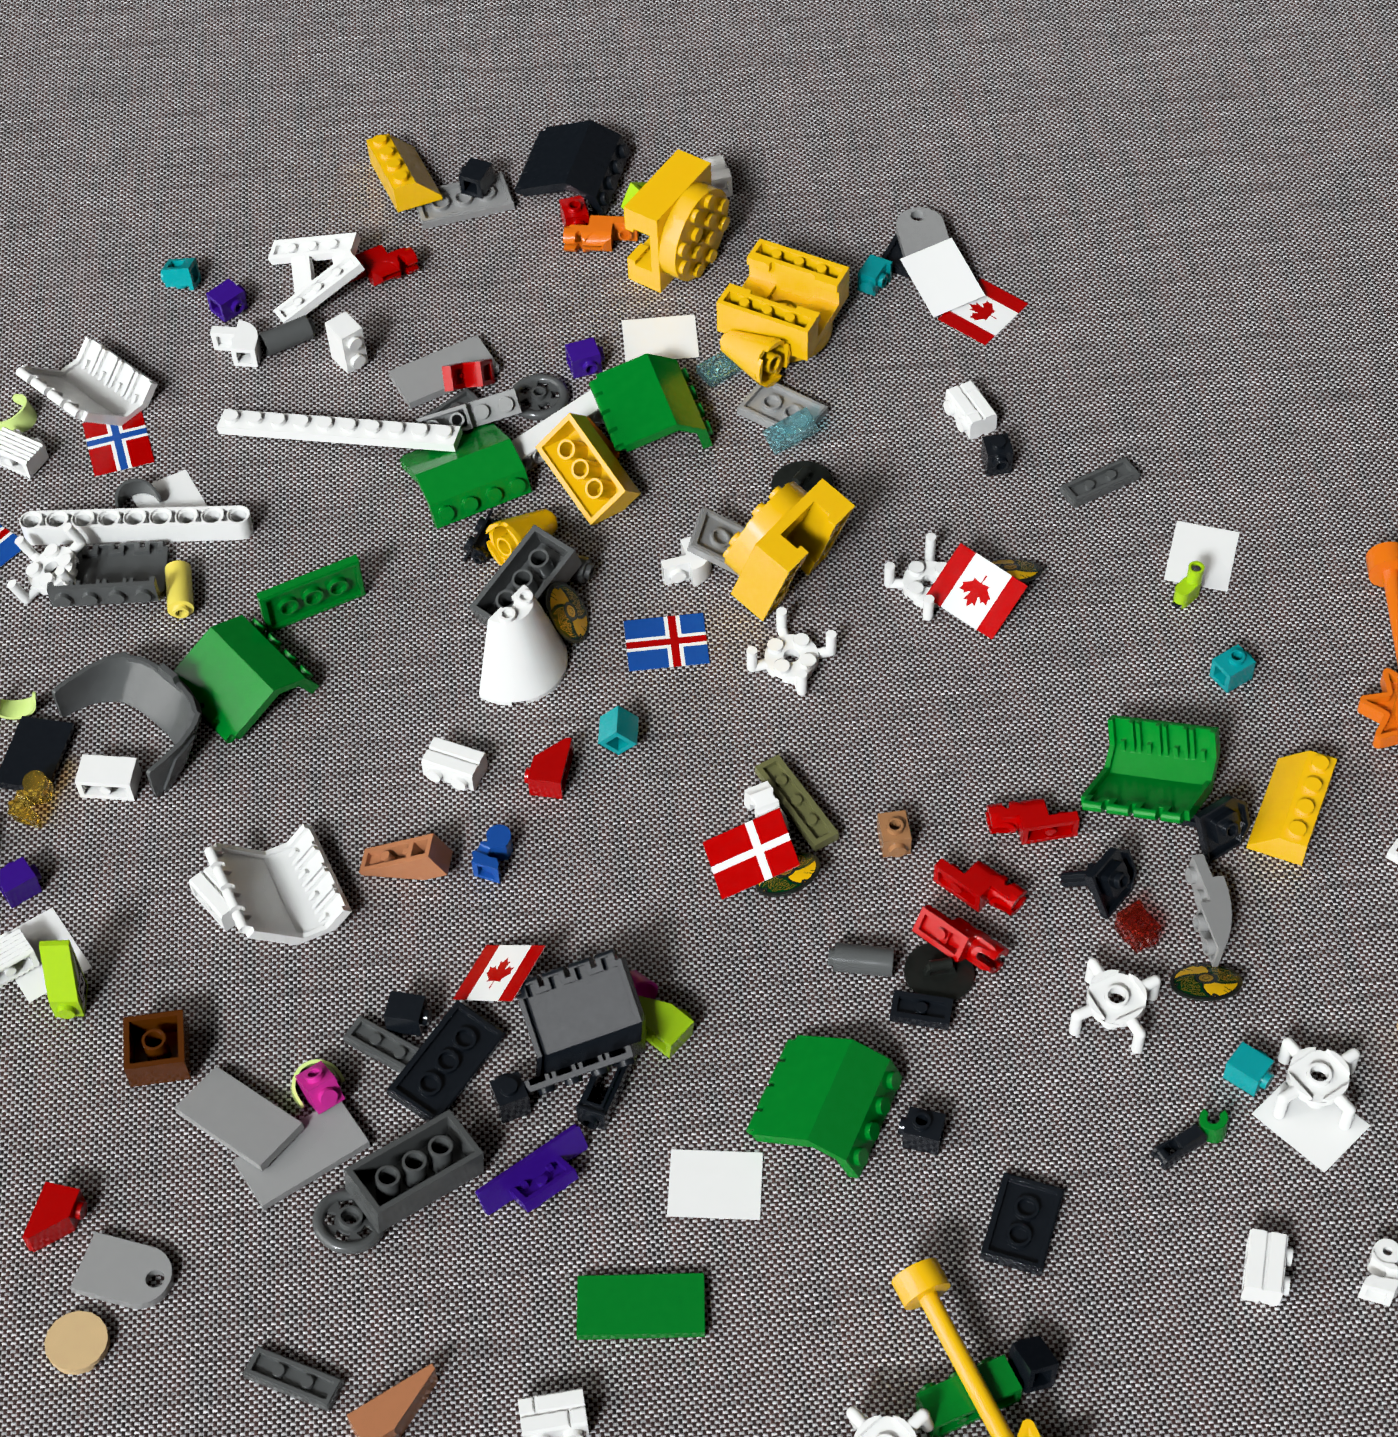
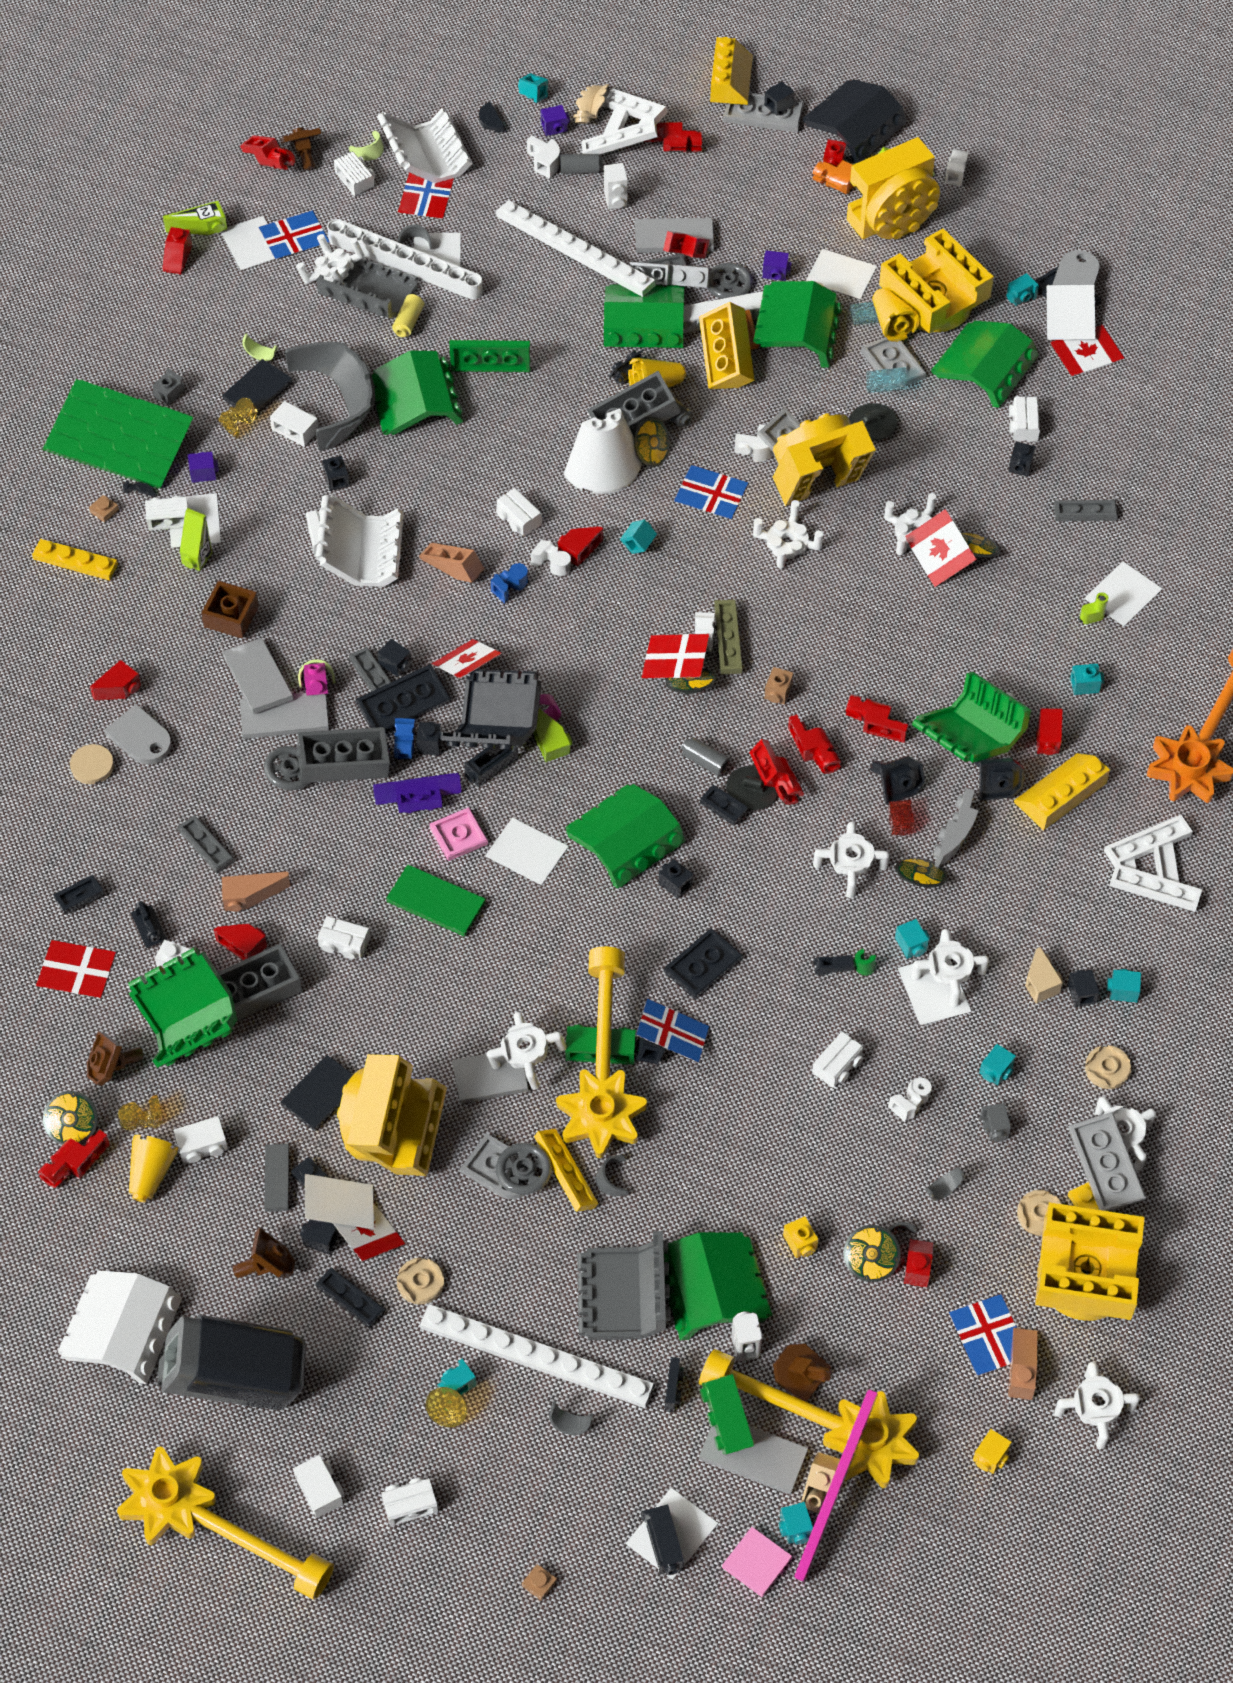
camera: 25 degrees right, 5 degrees up
none -> black brick [322,456,349,491]
none -> blue leg [394,718,416,759]
none -> bright pink tile [430,807,488,861]
none -> black tile [478,101,504,133]
none -> white leg [531,540,571,576]
none -> tan plant [573,84,609,124]
none -> sticker [636,999,709,1063]
none -> green hinge [931,320,1039,408]
none -> red slope [1036,708,1063,755]

